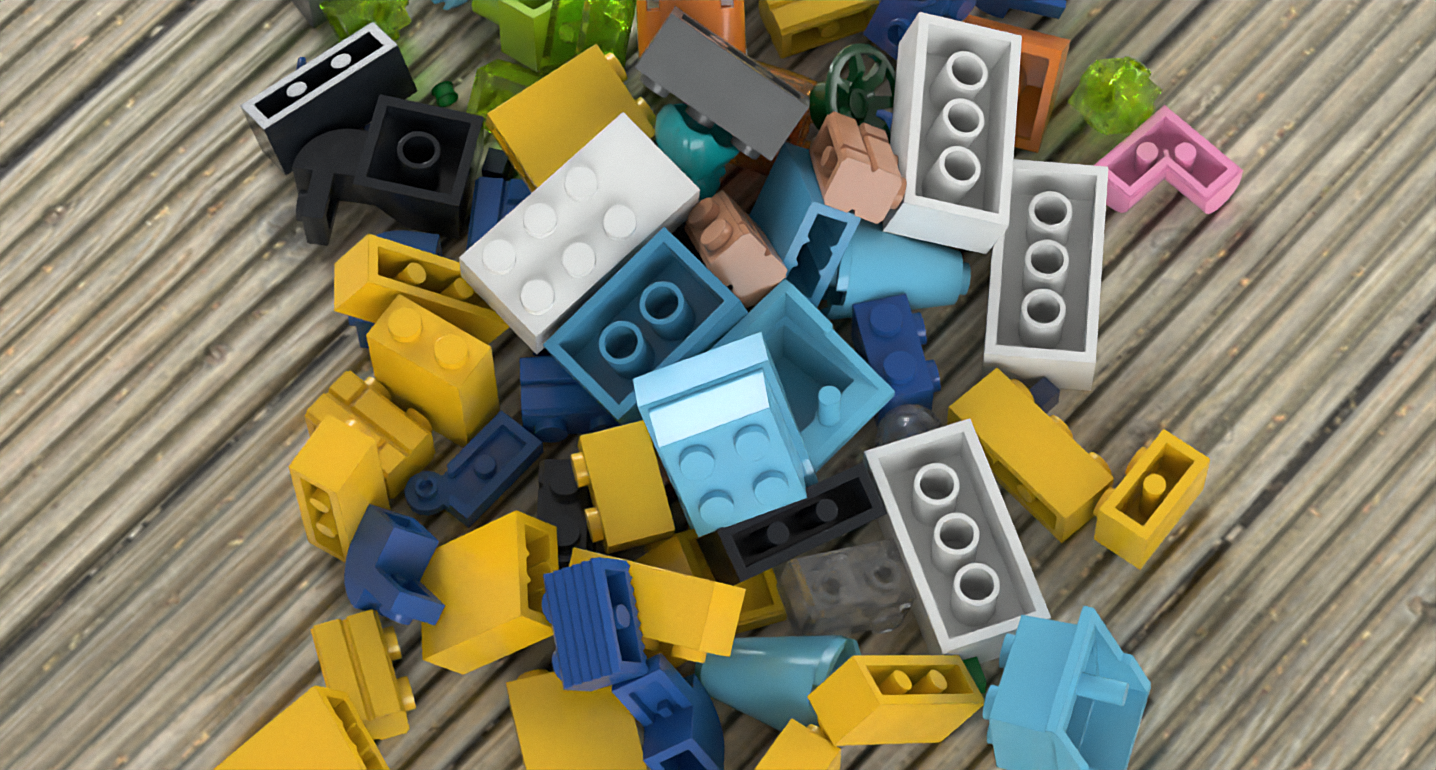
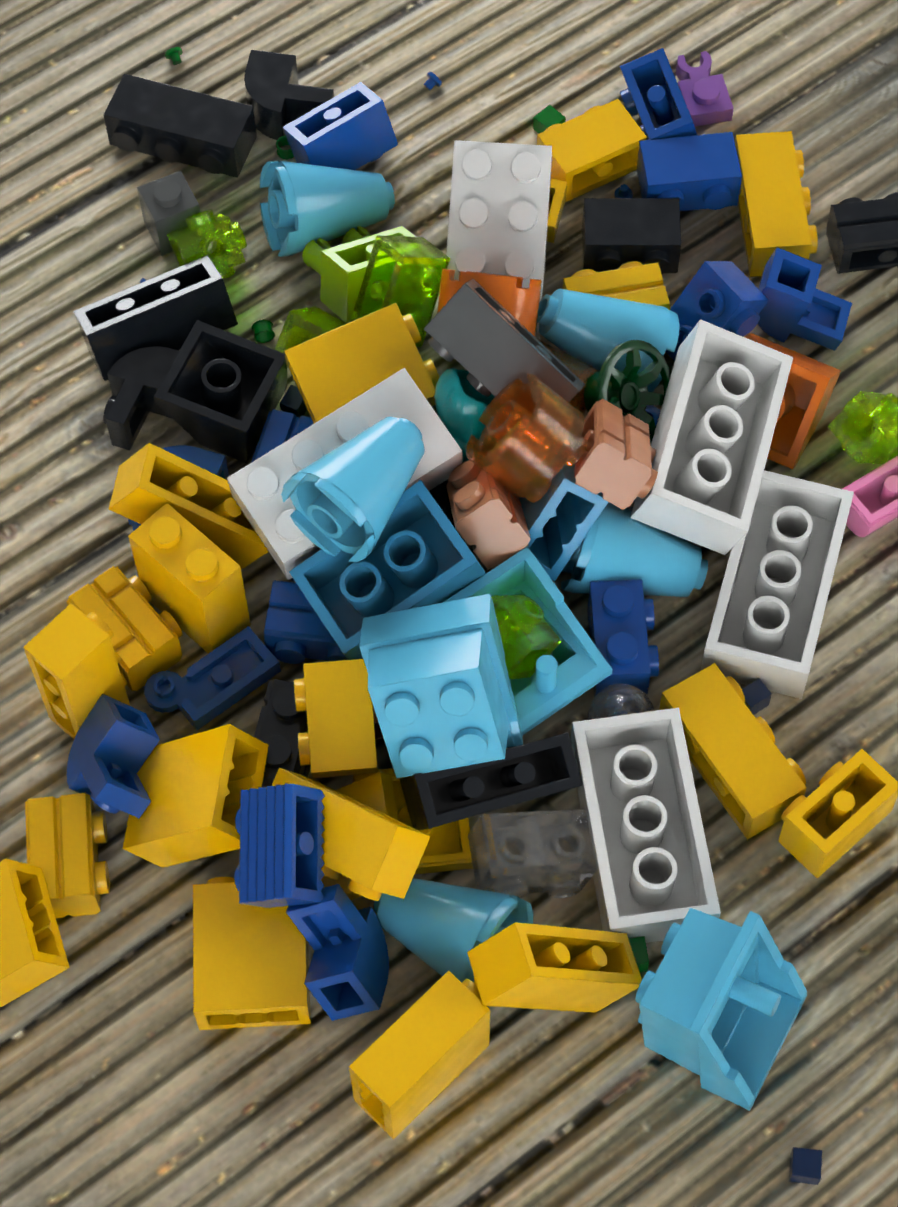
camera: 10 degrees right, 0 degrees up
none -> medium azure cone [281,417,425,562]
none -> clear orange brick [466,374,588,503]
none -> clear neon green brick [491,595,562,680]
none -> medium azure cone [537,289,680,392]

